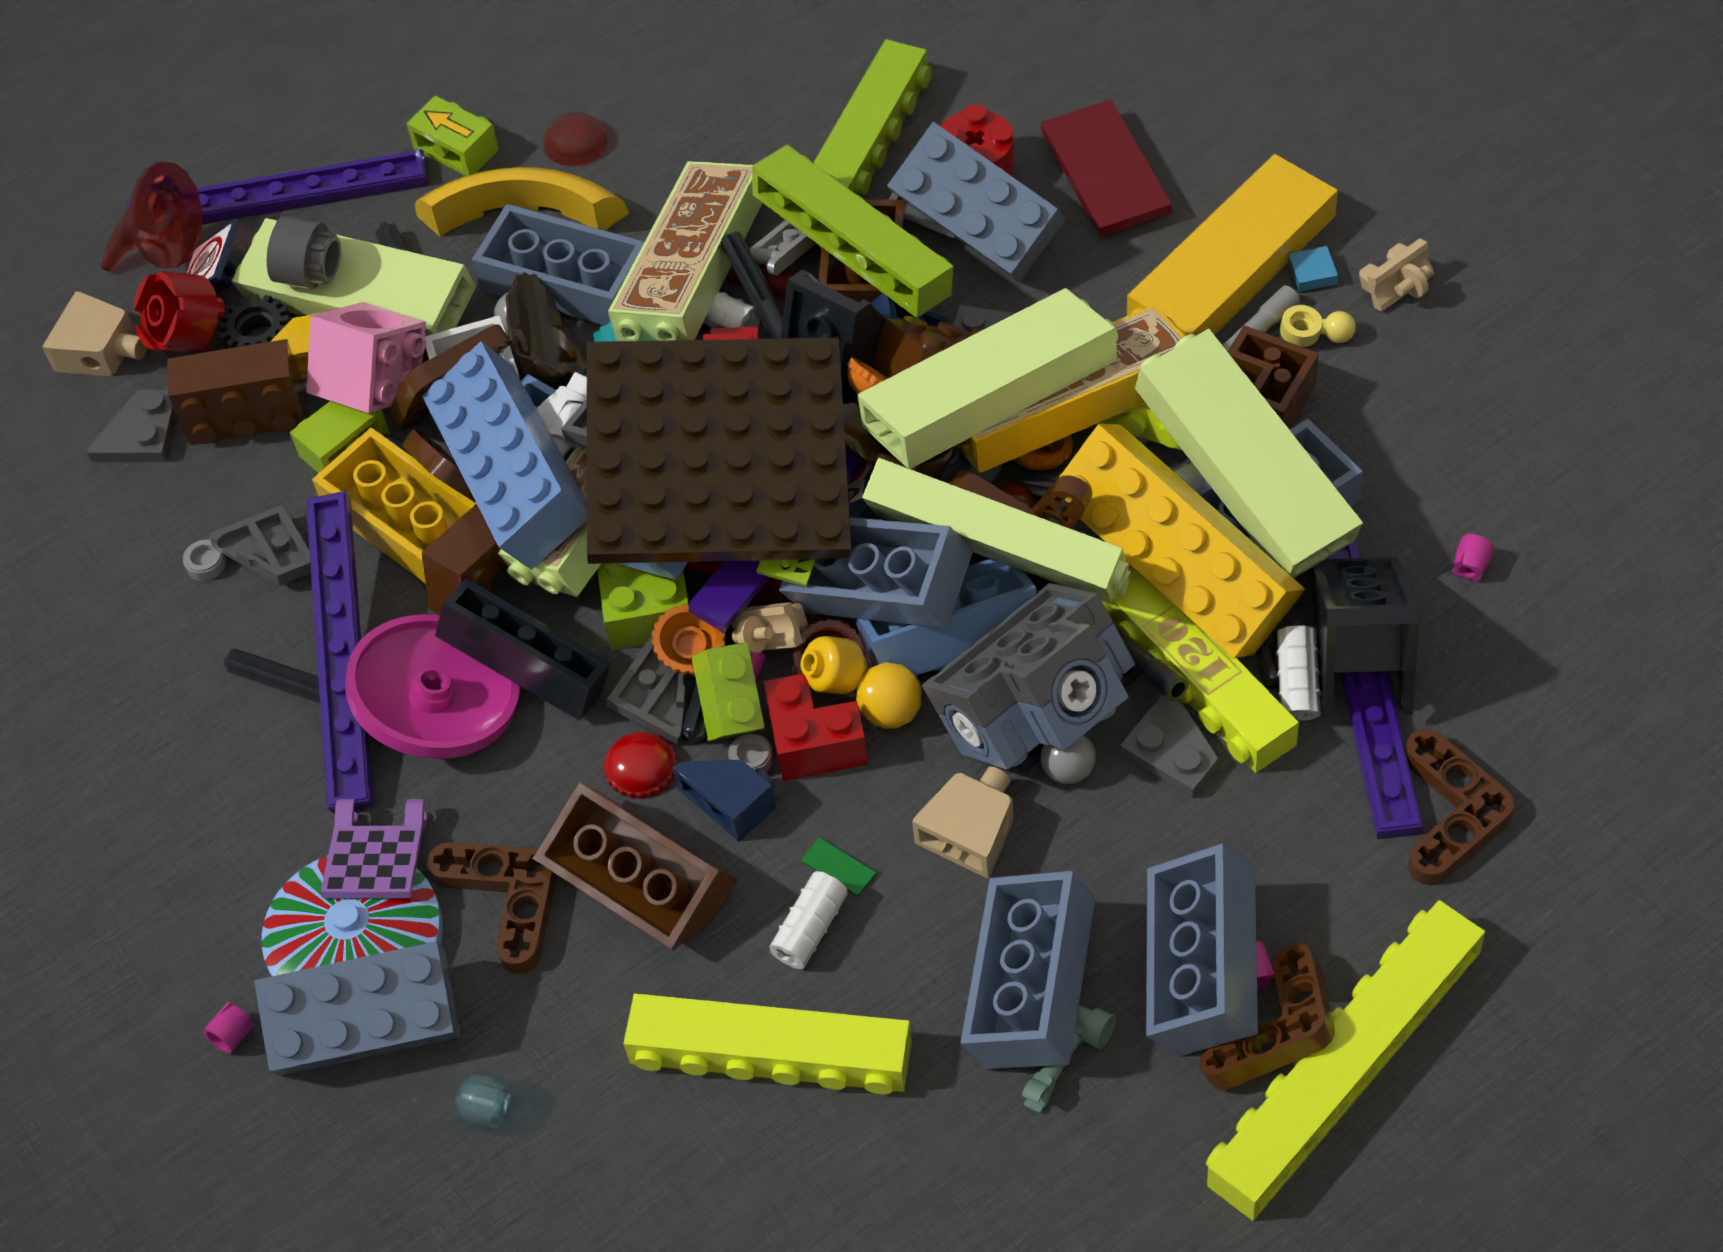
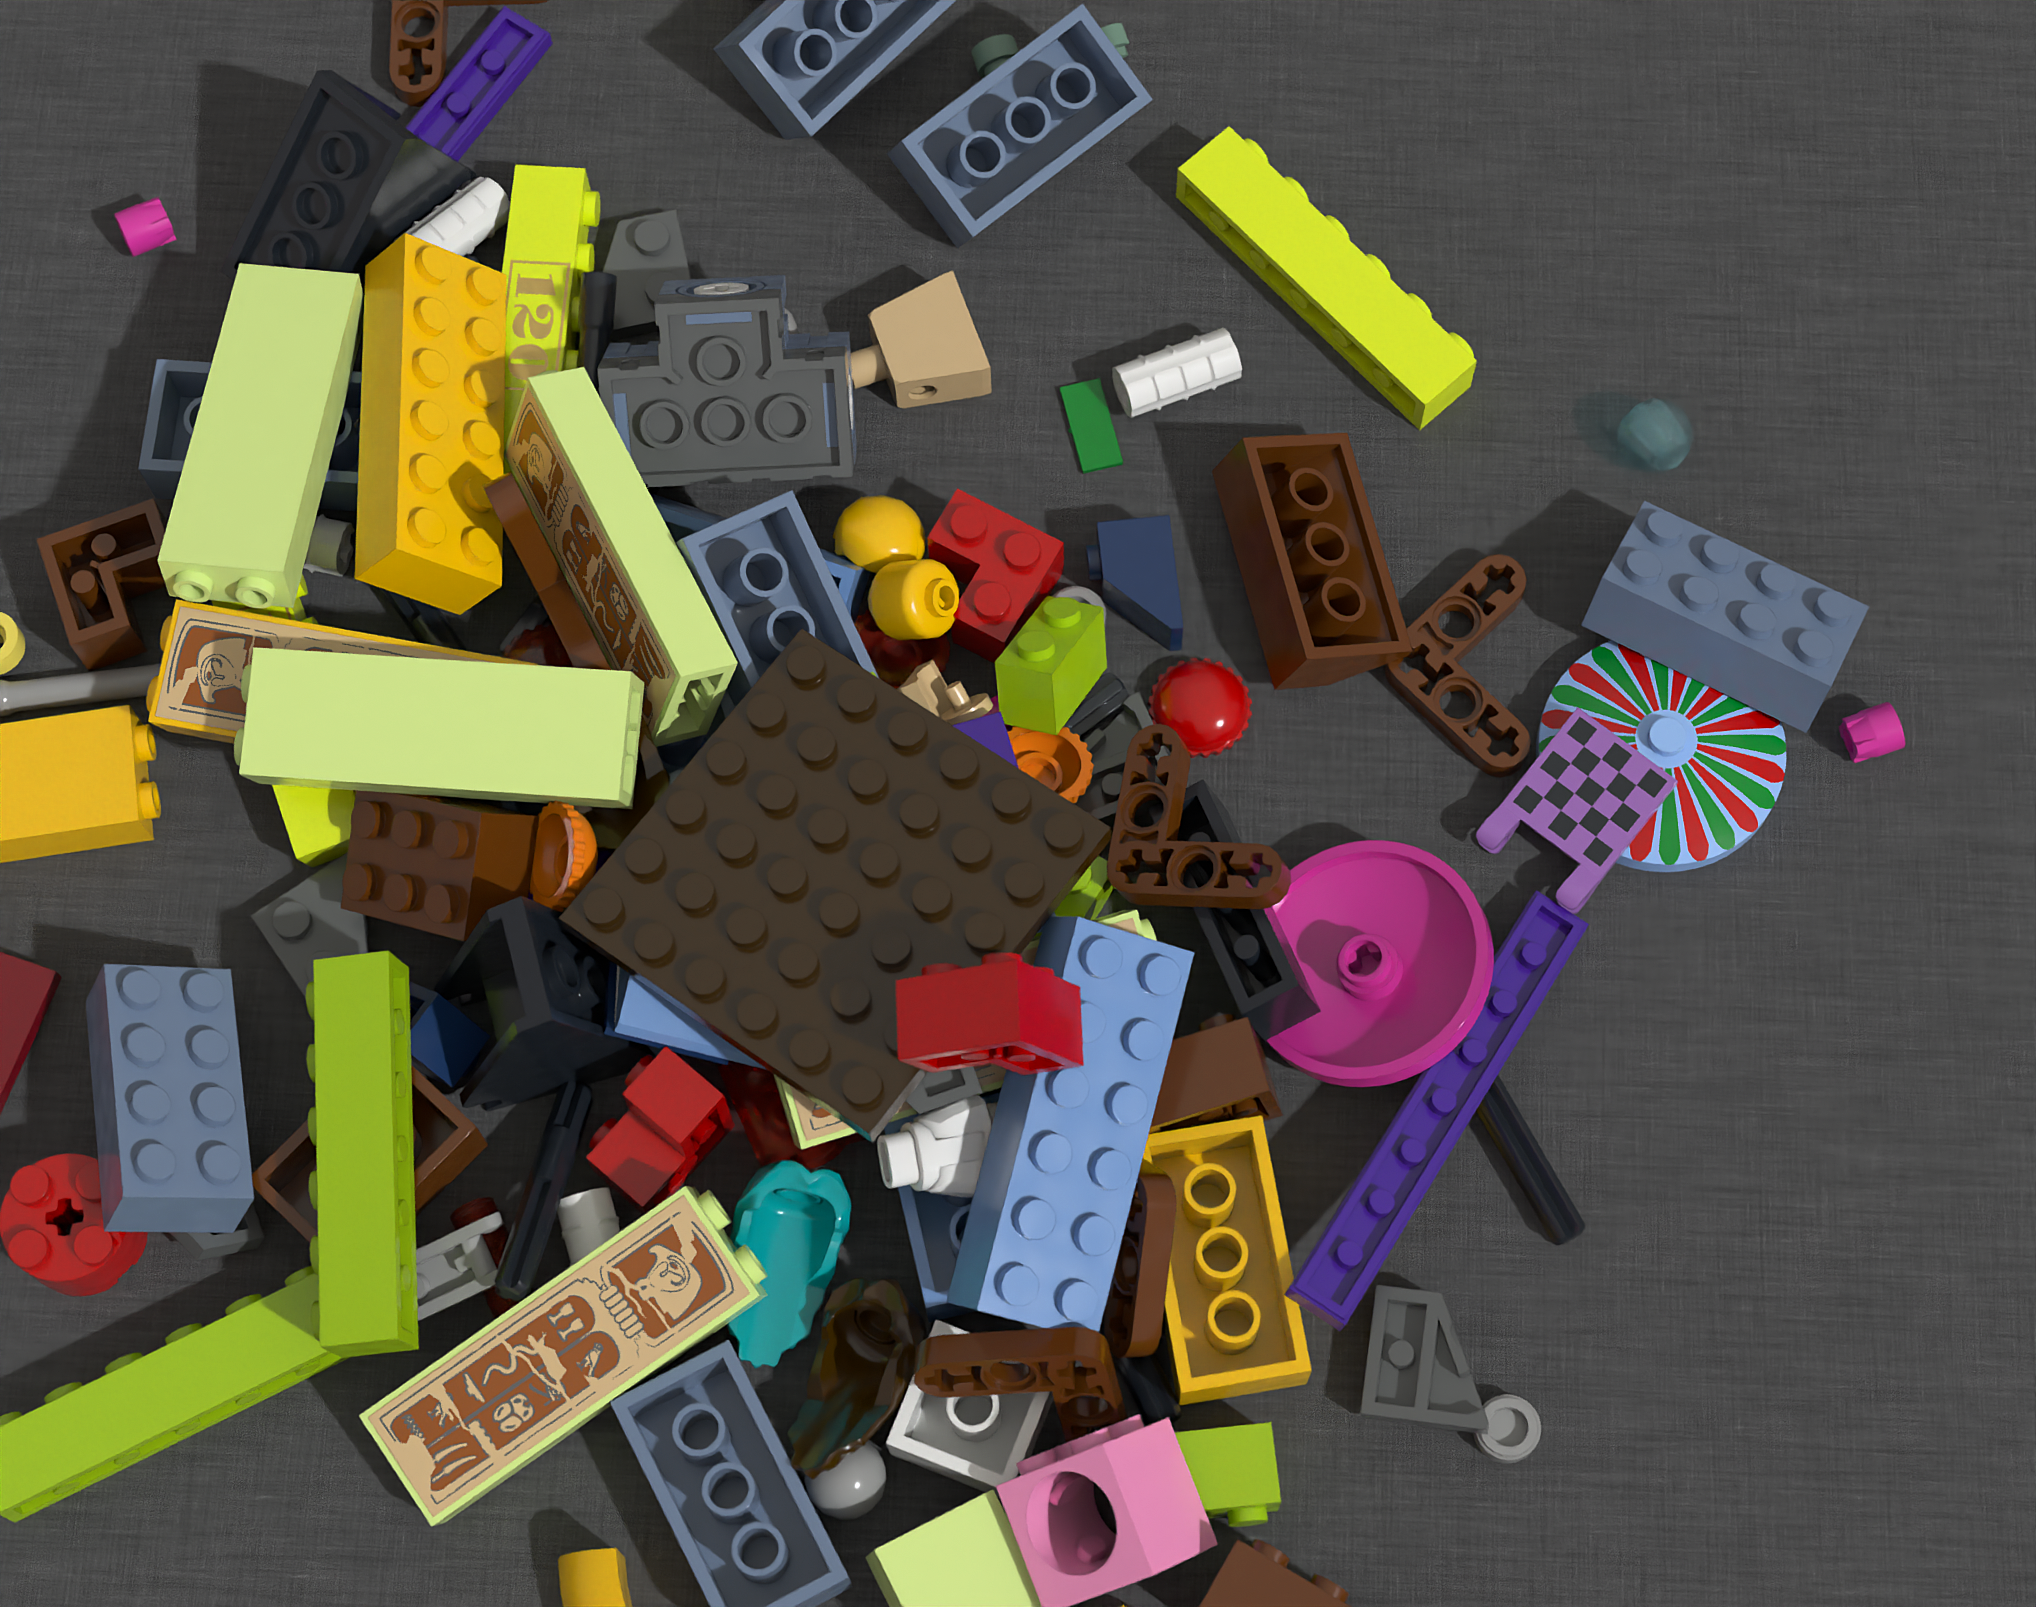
camera: 145 degrees left, 15 degrees up
none -> red brick [896,953,1084,1075]
none -> reddish brown beam [1107,724,1291,909]

